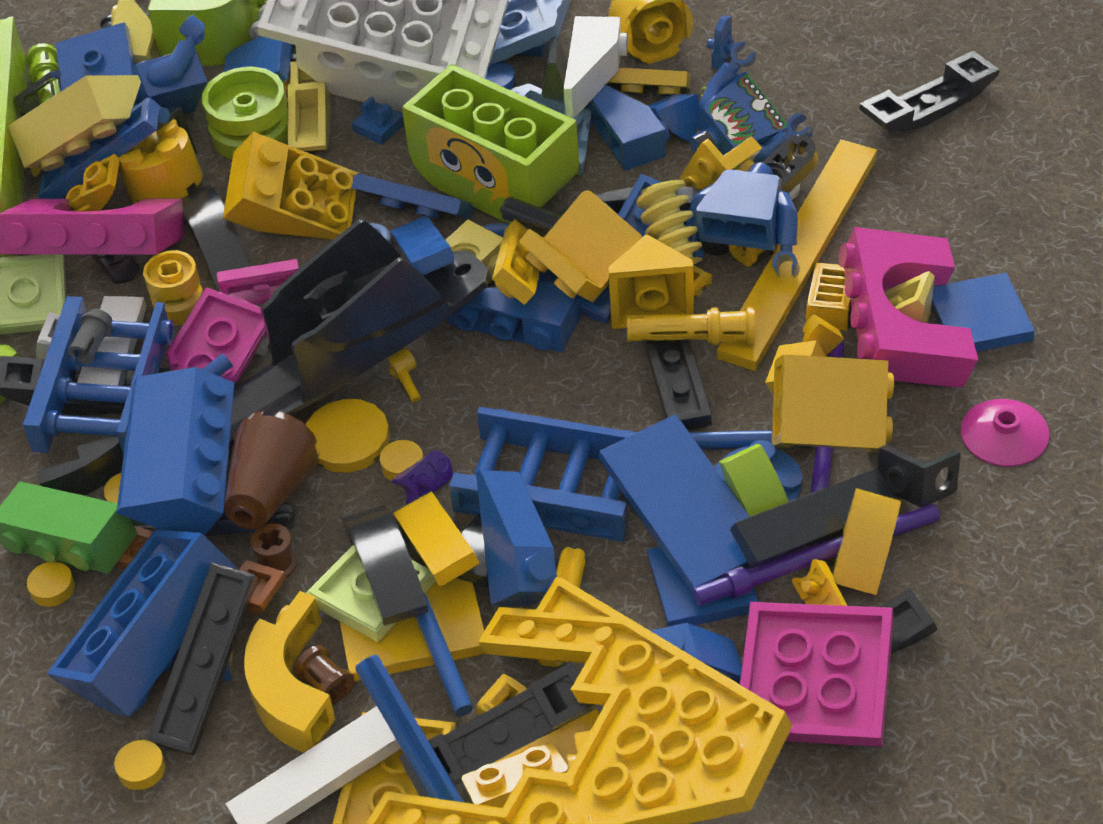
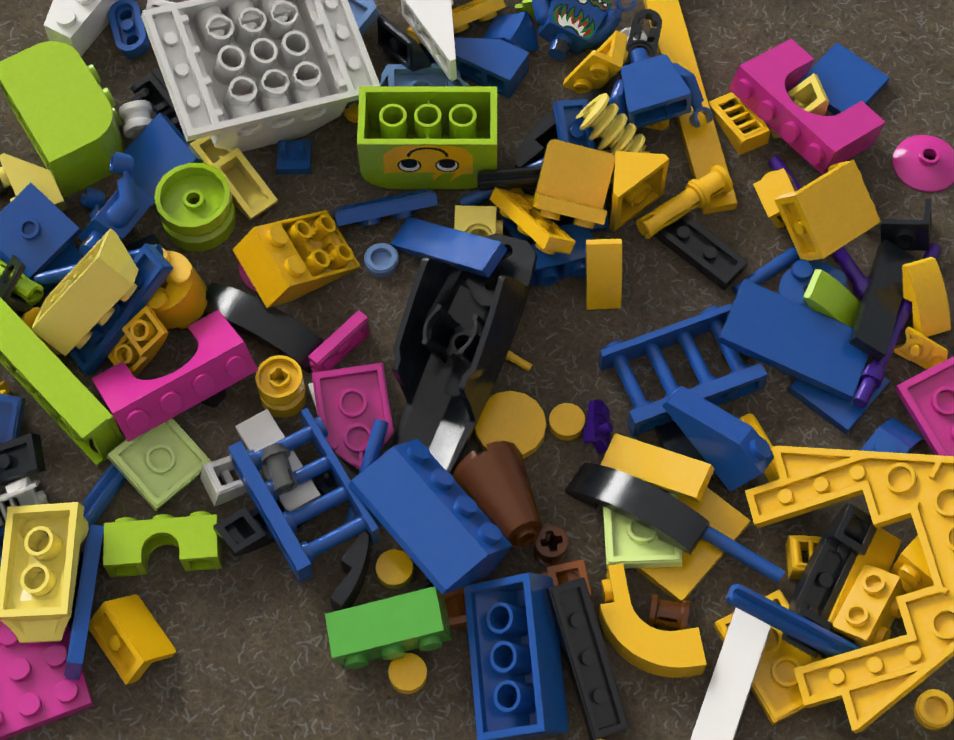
camera: 40 degrees left, 15 degrees up
yellow tile [802,314,844,356] -> none
none -> yellow slope [585,239,622,310]

